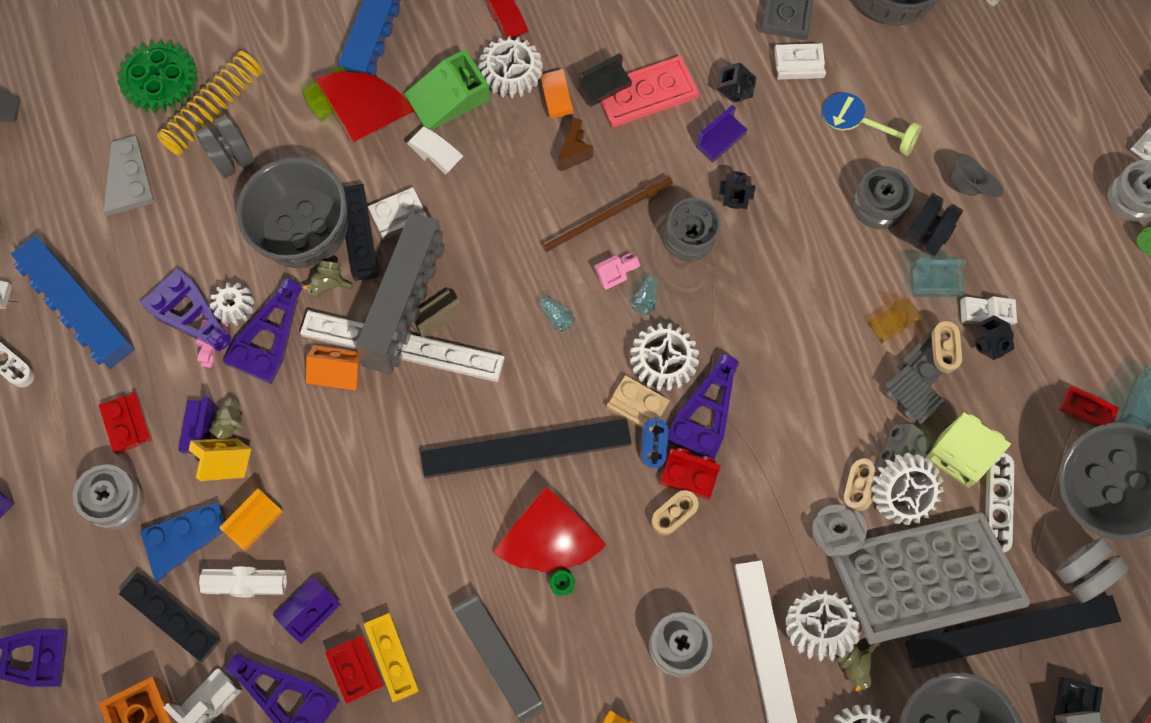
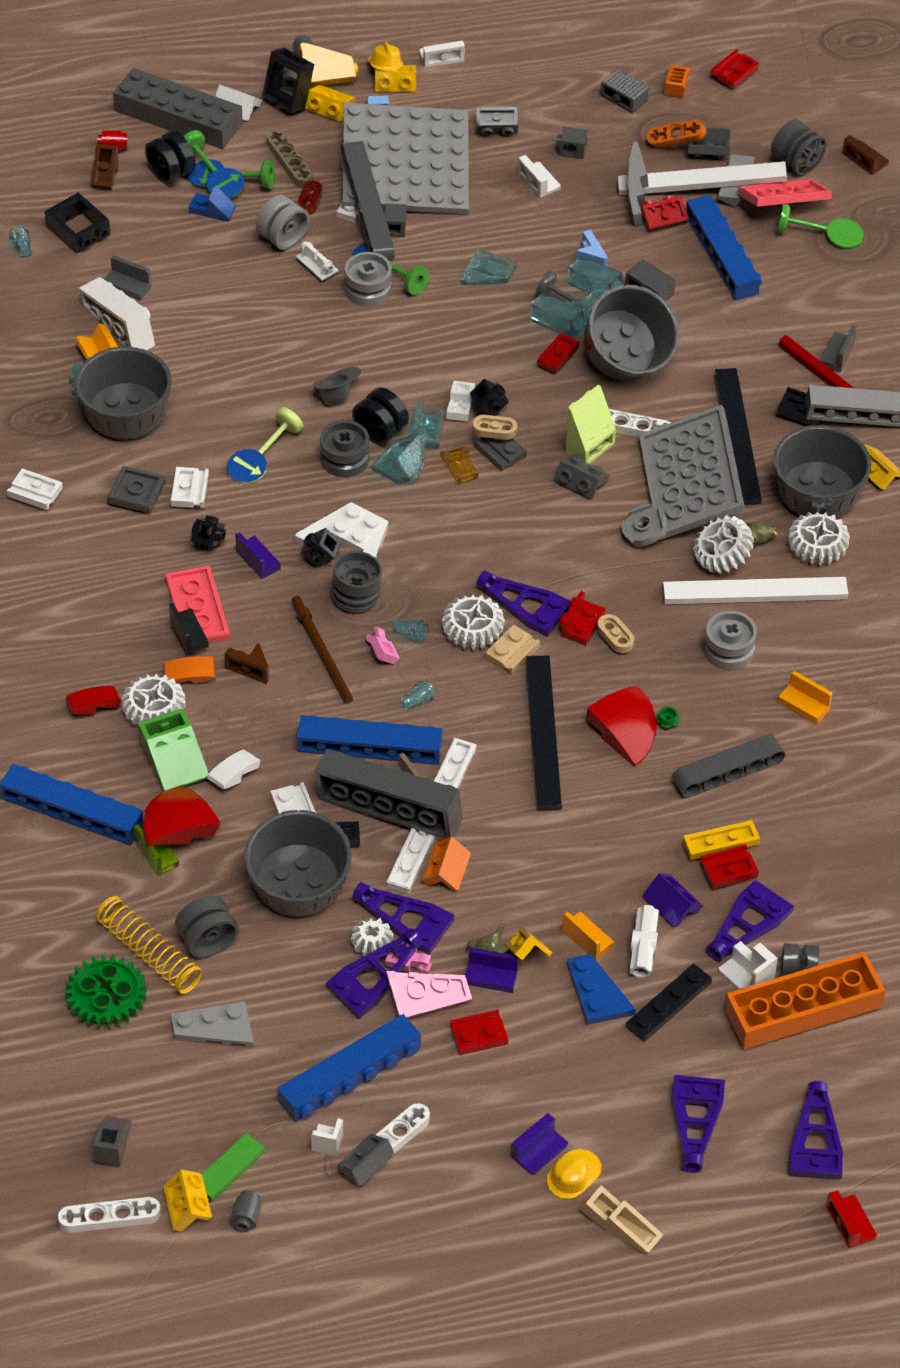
camera: 80 degrees left, 20 degrees down
light grey wheel [73,464,144,530] -> none
olive animal [303,260,353,297] -> none
blue beam [640,418,668,468] -> none
tan plate [844,459,879,511] -> none
white gear [871,453,944,525] -> none
dark grey brick [885,364,946,424] -> none
light grey wheel [1055,536,1130,603] -> none
none -> white wing [295,502,388,559]
none -> blue brick [297,715,443,765]
none -> clear light blue slope [370,432,424,484]
none -> bright pink wing [385,971,472,1018]

